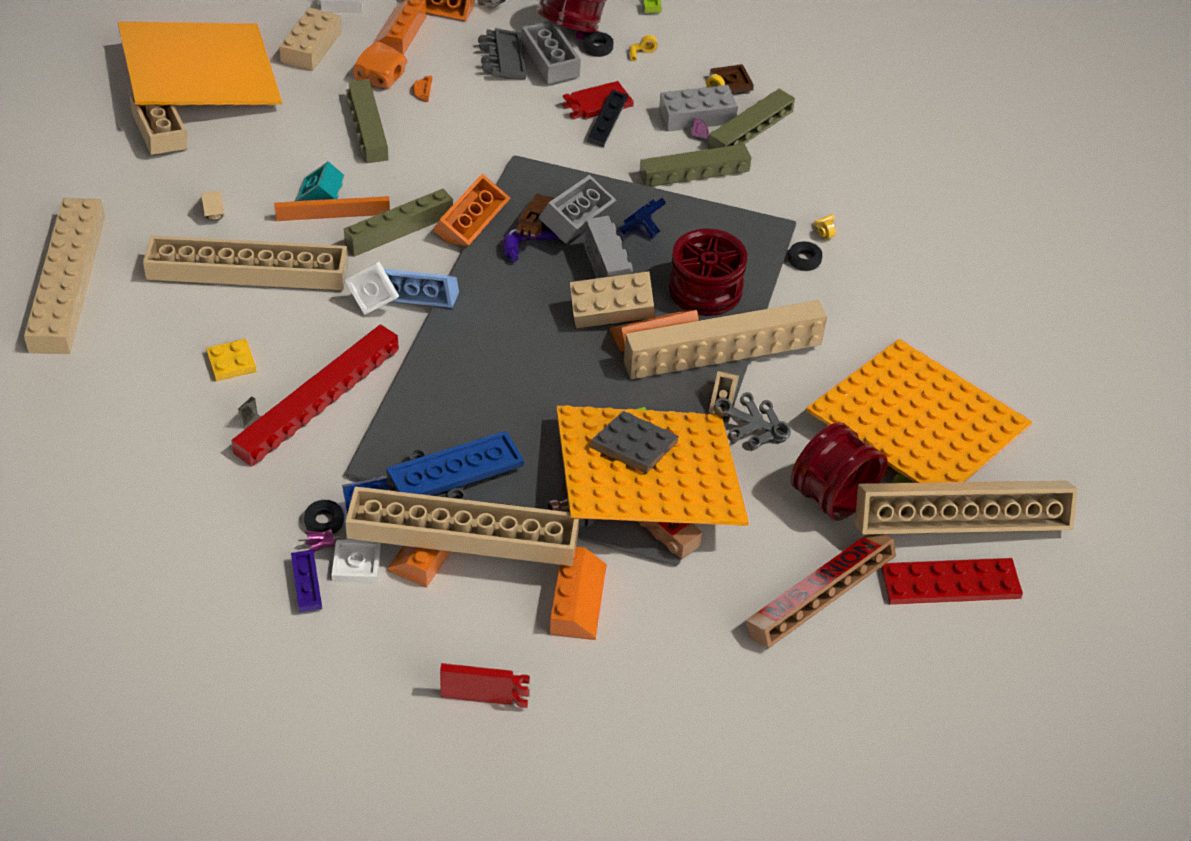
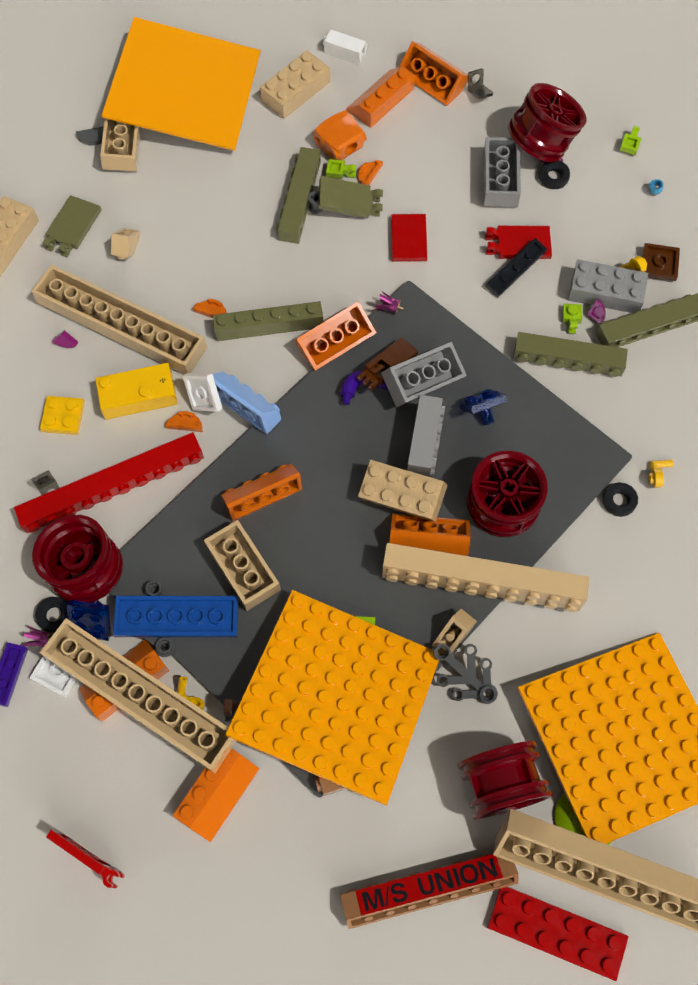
camera: 30 degrees right, 20 degrees up
orange tile [274,196,390,221] -> none
teal slope [295,161,344,201] -> none
dark grey hinge [478,28,527,80] -> none
dark grey plate [590,411,679,474] -> none
yellow plate [629,35,658,61] -> none
none -> dark red wheel [32,515,123,604]
none -> olive tile [43,195,101,257]
none -> magenta tile [52,330,78,348]
none -> dark grey tile [76,126,104,146]
none -> yellow brick [95,362,178,420]
none -> orange tile [165,411,203,432]
none -> orange tile [193,299,227,318]
none -> tan brick [204,520,281,611]
none -> orange slope [221,463,302,521]
none -> dark grey bush [308,191,323,214]
none -> olive tile [318,176,383,218]
none -> lime plate [326,159,357,179]
none -> flat silver piece [376,291,404,314]
none -> red tile [391,214,428,262]
none -> lime plate [563,304,582,334]
none -> dark azure hinge [649,179,663,195]

